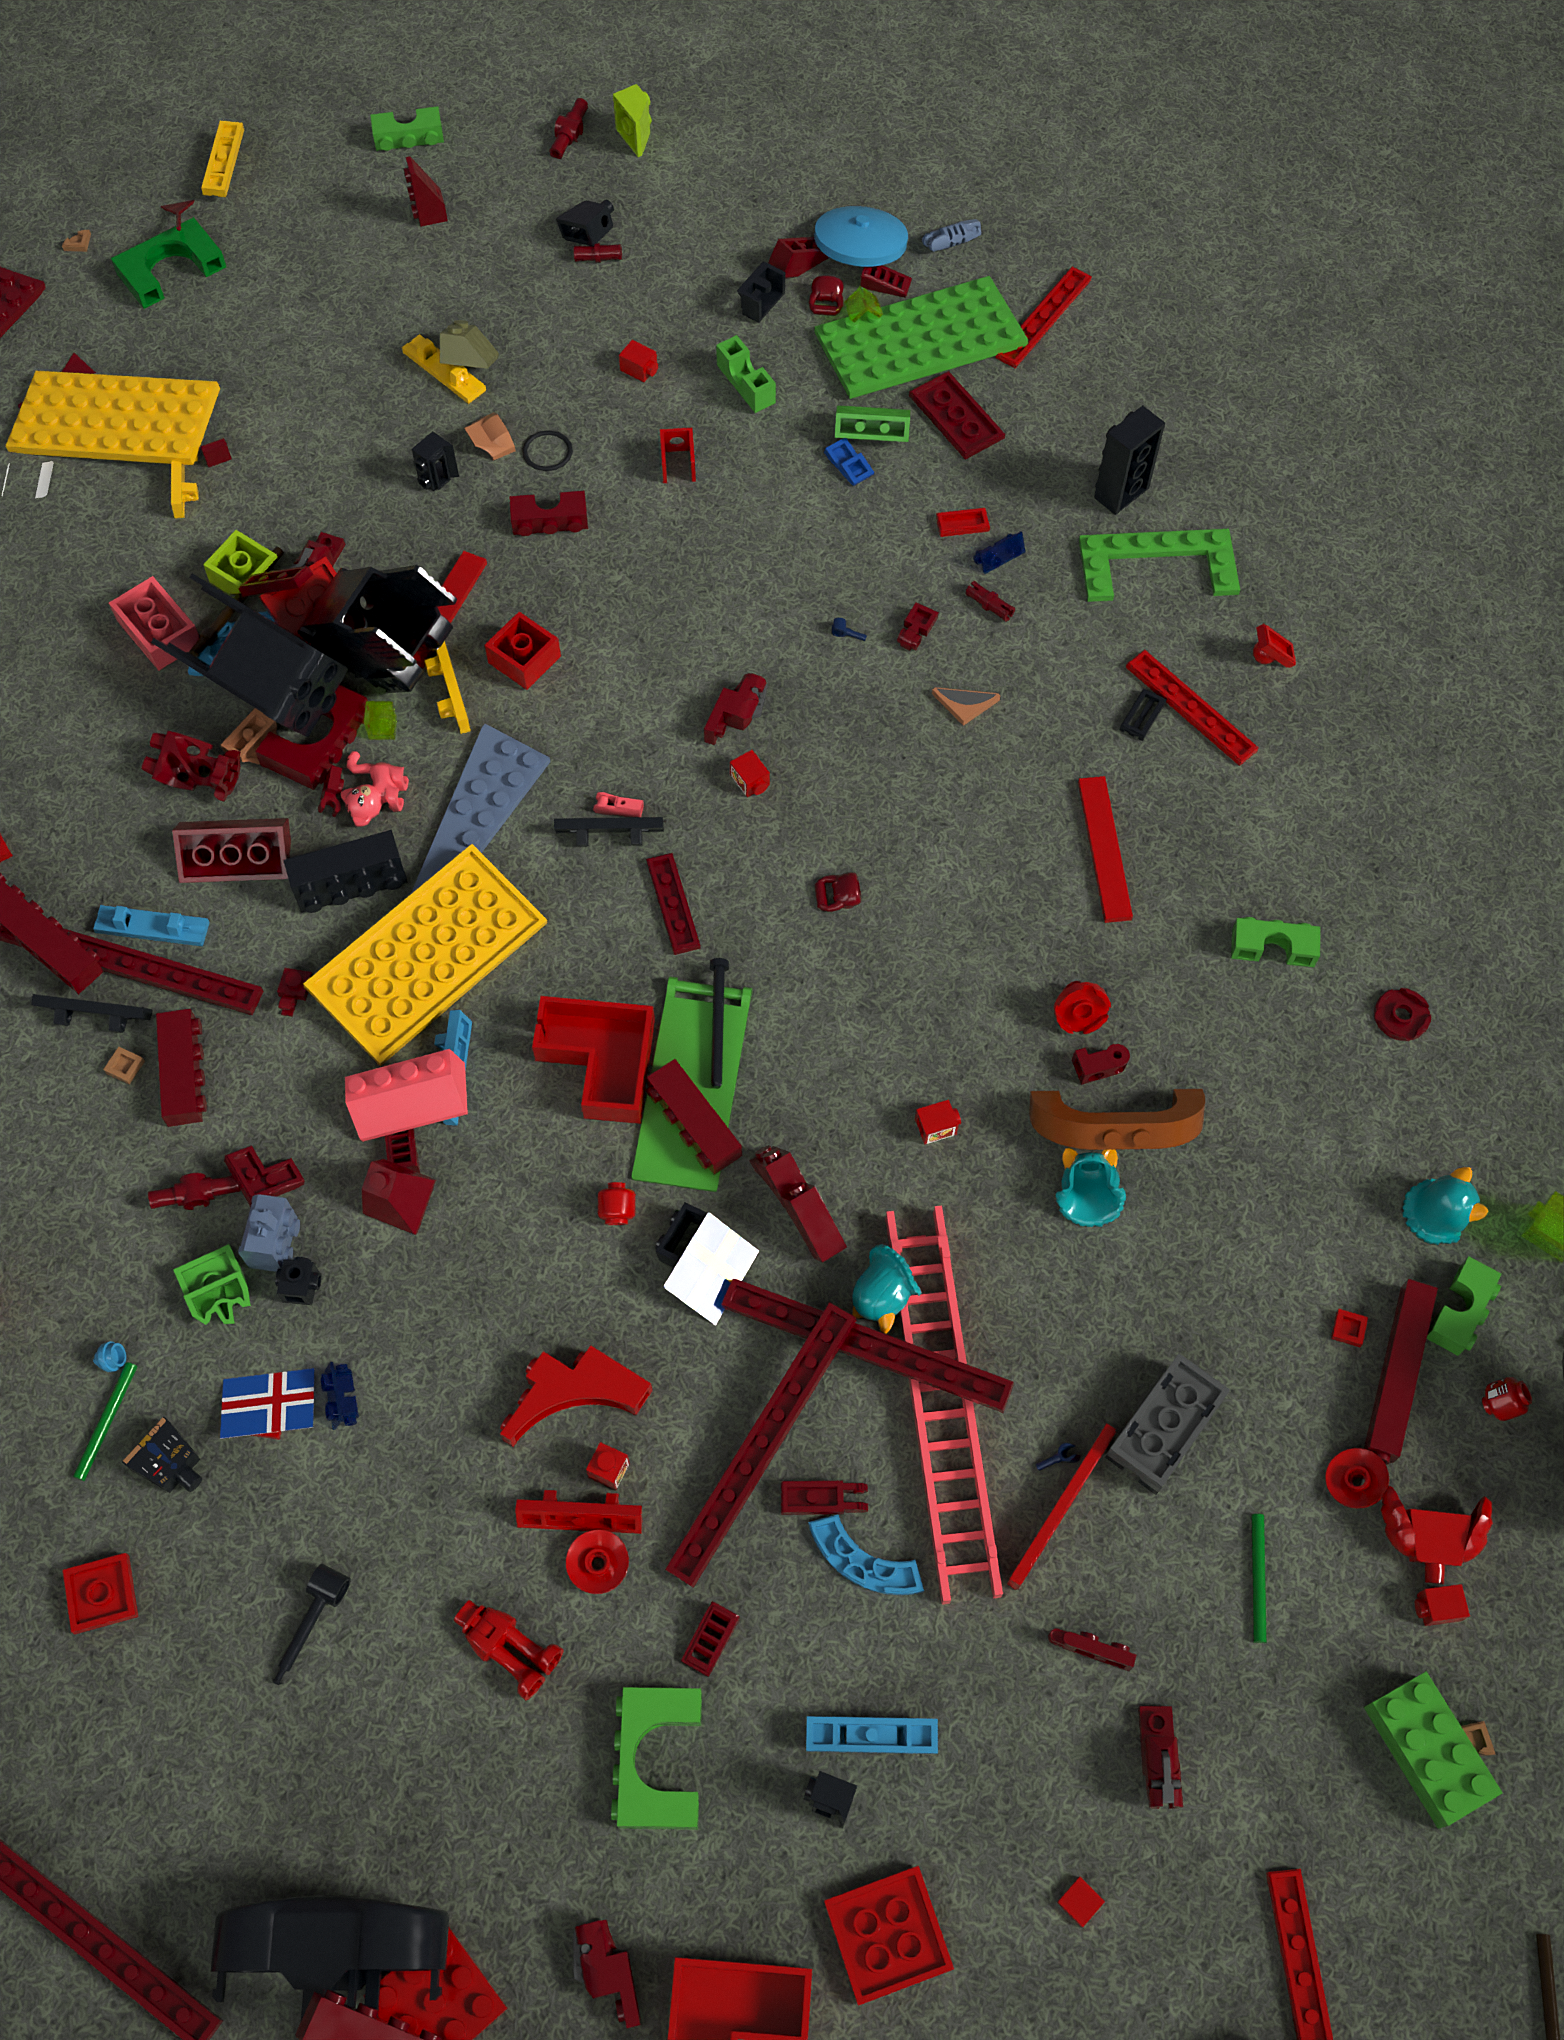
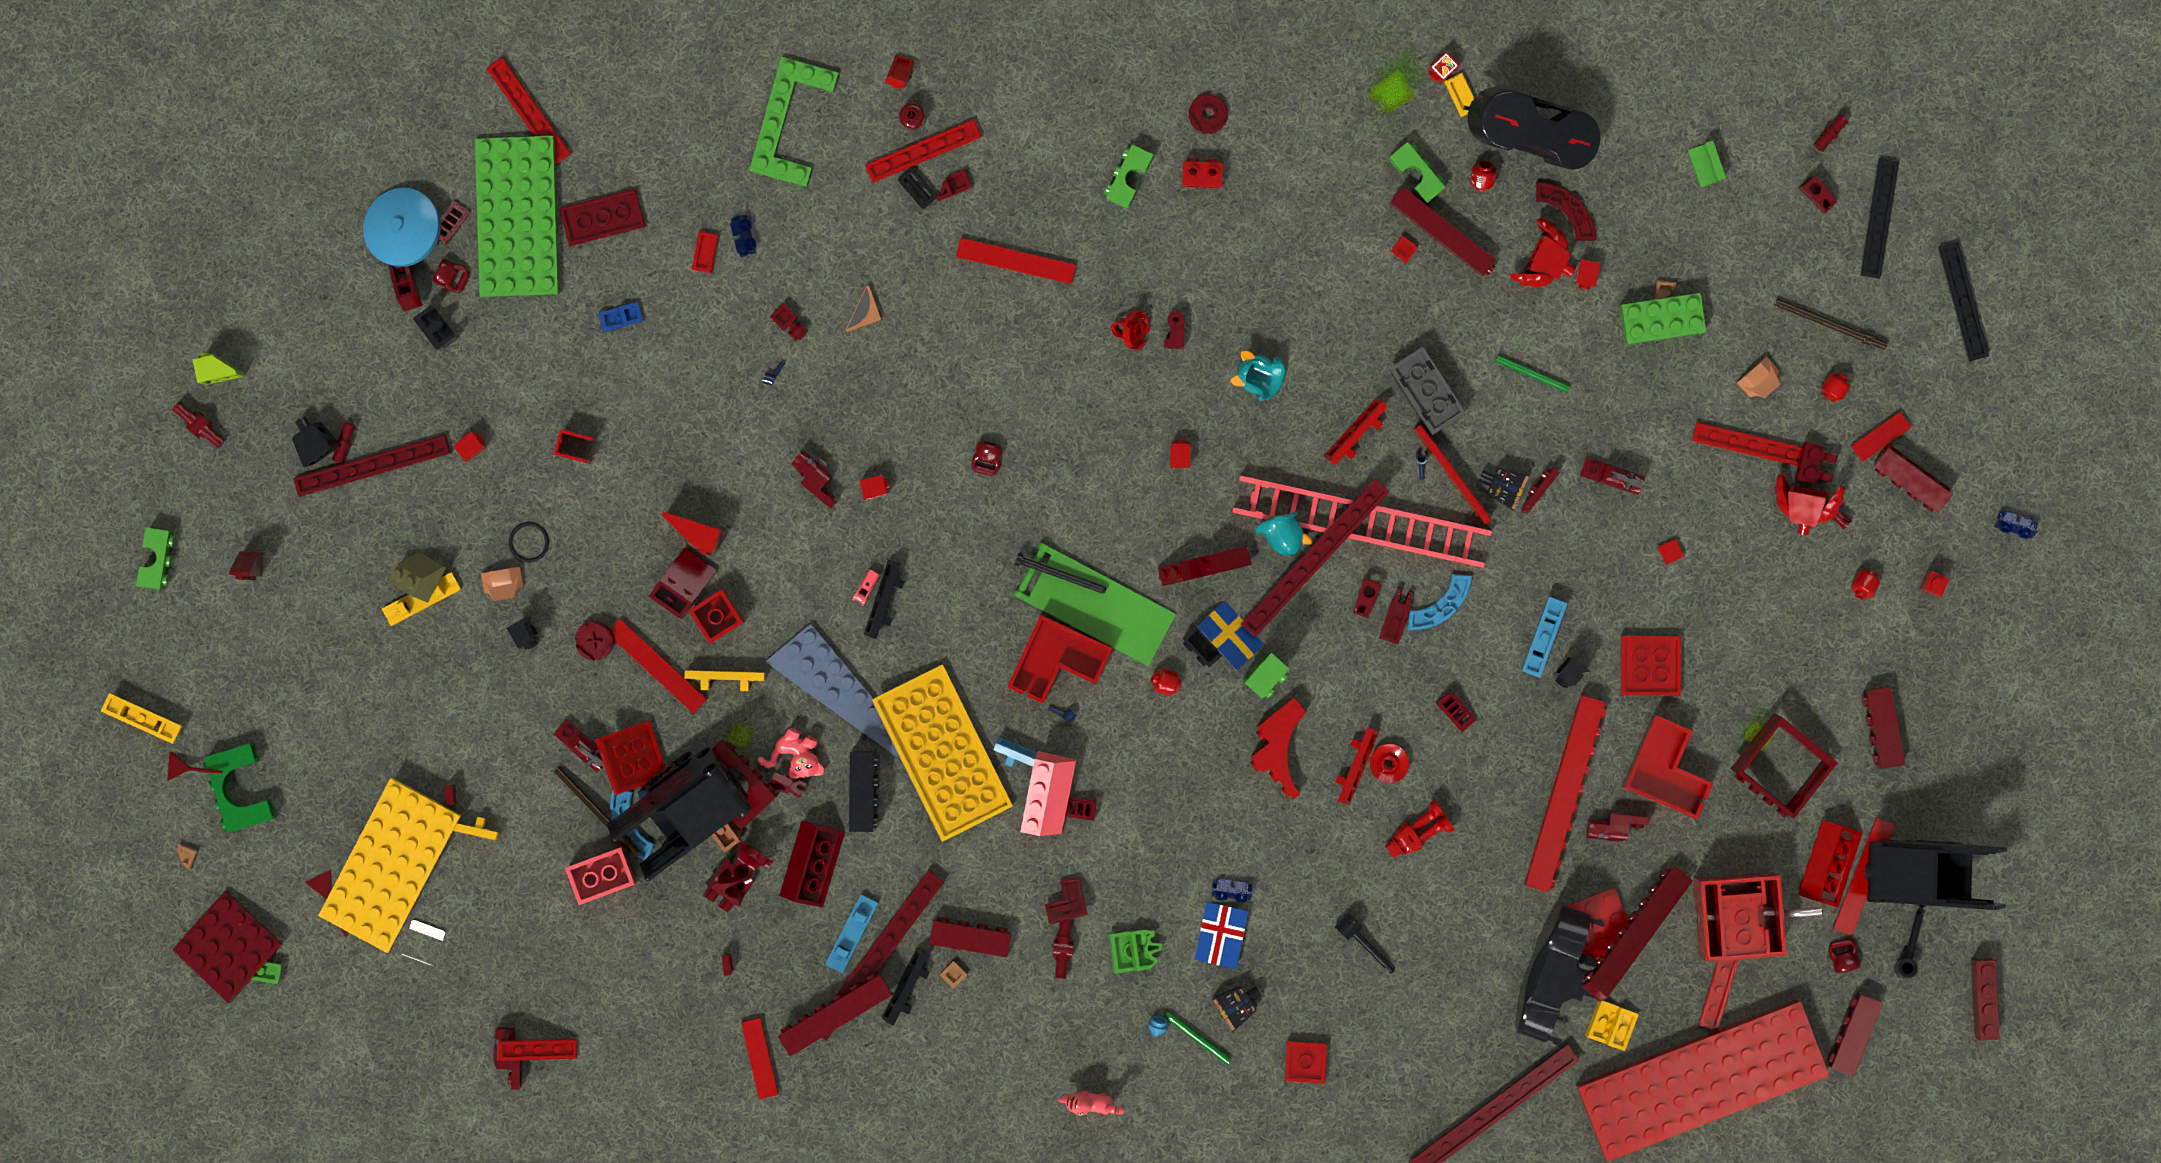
camera: 75 degrees left, 25 degrees up
lime slope [203,530,277,595] -> none
dark red tile [238,566,313,596] -> none
sand blue hinge [238,1194,300,1272] -> none
black brick [275,1257,322,1305] -> none
dark red plate [277,968,313,1017] -> none
black piece [298,565,457,693] -> none
dark red slope [361,1159,436,1235] -> none
dark red arch [509,490,588,536] -> none
red brick [586,1442,630,1491] -> none
bright green arch [611,1687,702,1830] -> none
dark red tile [646,853,701,955] -> none
dark red brick [646,1059,742,1175] -> none
dark red plate [665,1302,857,1588] -> none
bright green arch [716,335,776,413] -> none
bright green brick [835,405,910,442] -> none
clear neon green panel [844,286,883,323] -> none
sand blue hinge [921,219,981,252] -> none
dark red pin [965,581,1015,622] -> none
dark orange arch [1029,1089,1205,1150] -> none
black brick [1094,405,1165,515] -> none
red dish [1325,1448,1389,1509] -> none
teal hair [1402,1167,1488,1245] -> none
none -> dark red tile [293,435,451,497]
none -> dark red tile [575,621,614,661]
none -> dark red slope [648,548,717,619]
none -> red slope [662,512,724,555]
none -> dark red tile [722,953,733,976]
none -> dark red head [899,103,925,130]
none -> dark red slope [937,169,973,202]
none -> dark blue hand [1048,705,1076,722]
none -> red brick [1182,158,1223,189]
none -> bright green brick [1242,651,1289,699]
none -> red hinge [1323,398,1388,465]
none -> dark red leg [1353,578,1381,618]
none -> torso [1479,468,1529,511]
none -> red brick [1524,695,1607,892]
none -> dark red tile [1536,182,1596,241]
none -> nougat slope [1736,356,1781,398]

